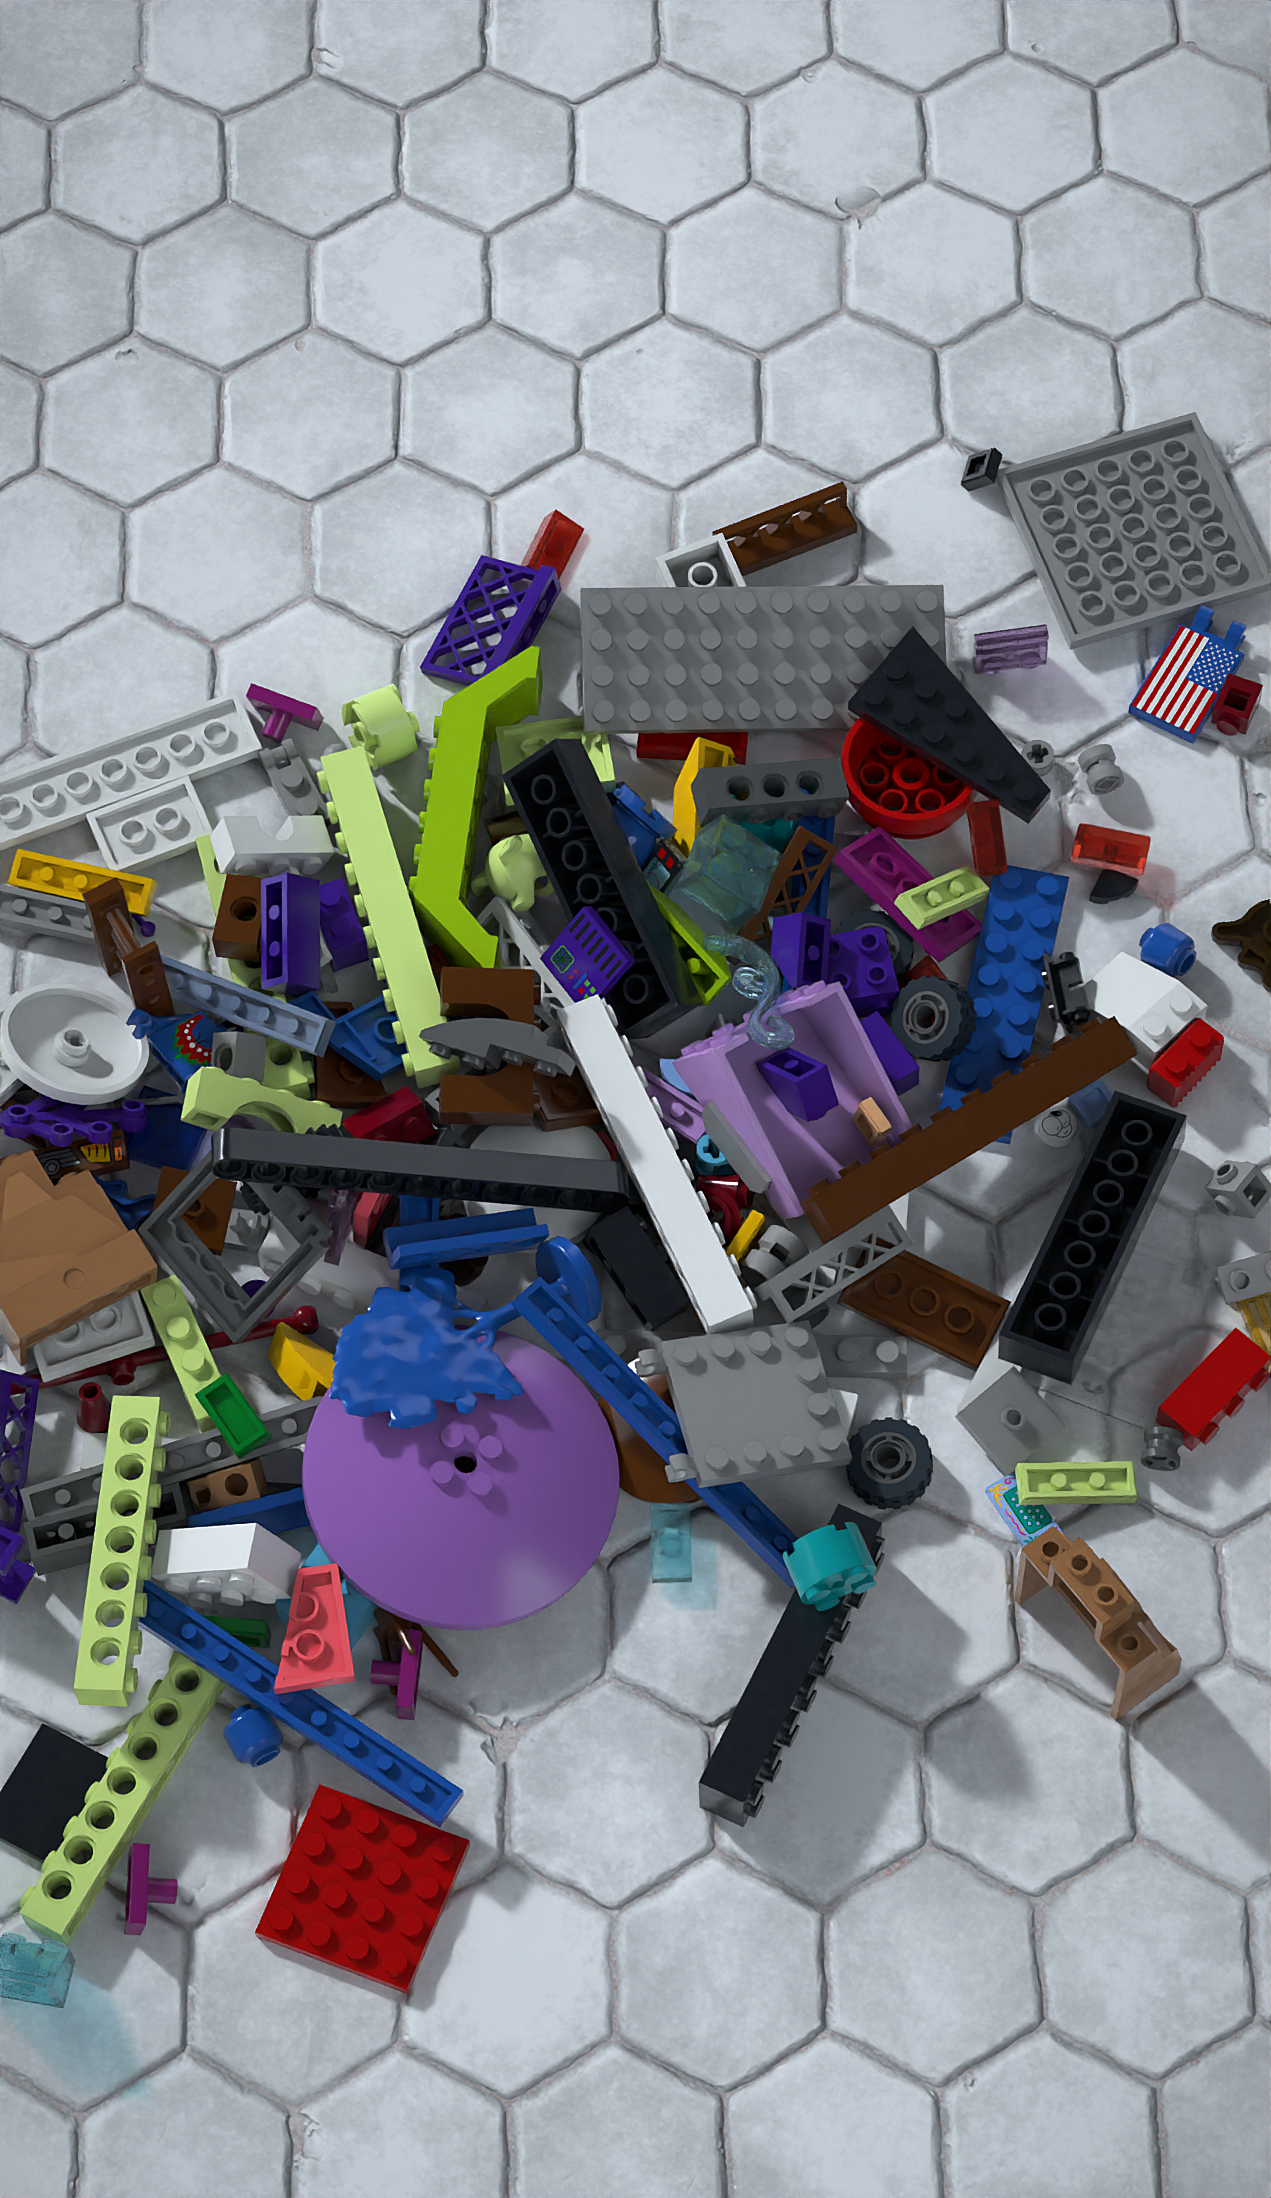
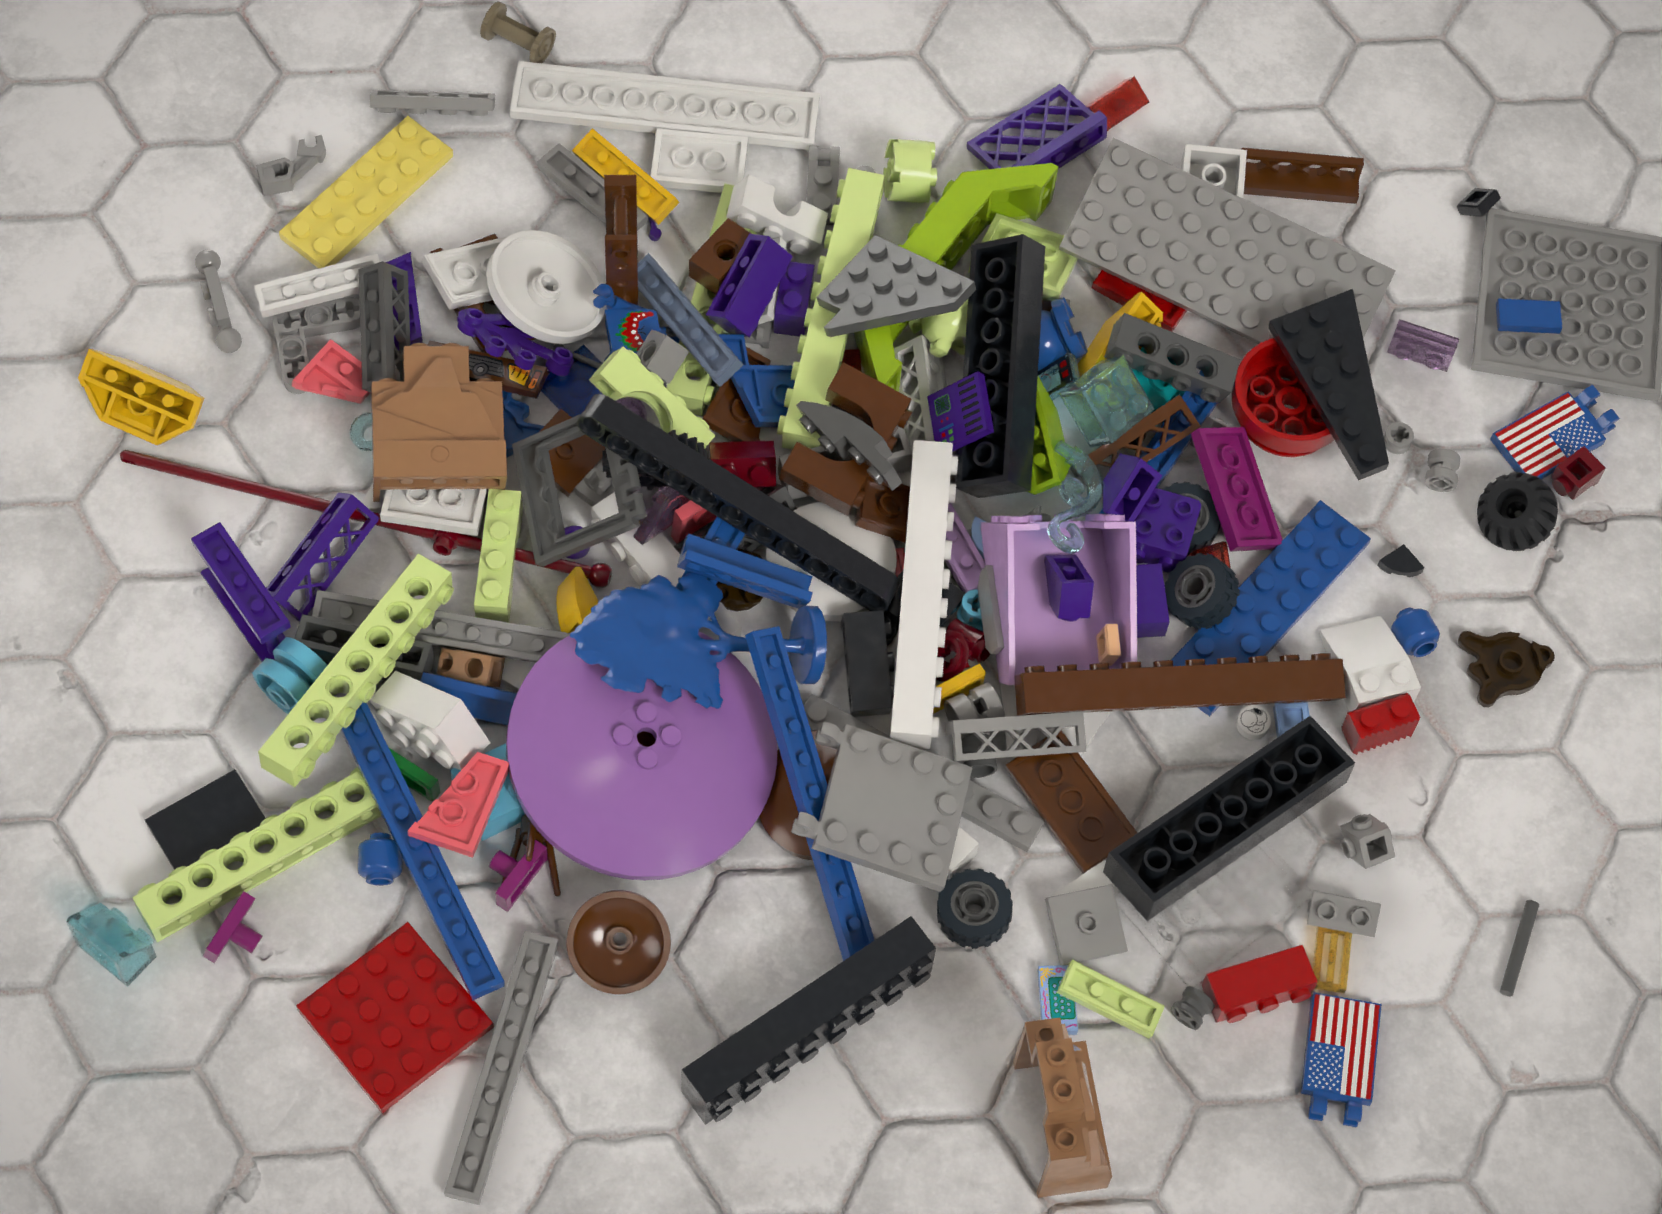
camera: 20 degrees right, 0 degrees up
dark red cone [76,1382,112,1433] -> none
green tile [194,1372,272,1460] -> none
magenta tile [246,683,324,743] -> none
clear light blue plate [650,1503,692,1583] -> none
teal brick [783,1522,877,1611] -> none
yellowish green tile [894,865,990,929] -> none
clear red slope [966,799,1008,877] -> none
black hinge [1041,952,1090,1034] -> none
clear red slope [1070,823,1151,876] -> none
none -> medium azure wheel [252,637,328,714]
none -> light grey plate [444,931,559,1205]
none -> reddish brown dish [566,890,671,994]
none -> wing [817,235,976,337]
none -> black wheel [1477,472,1558,551]
none -> blue tile [1496,299,1562,334]

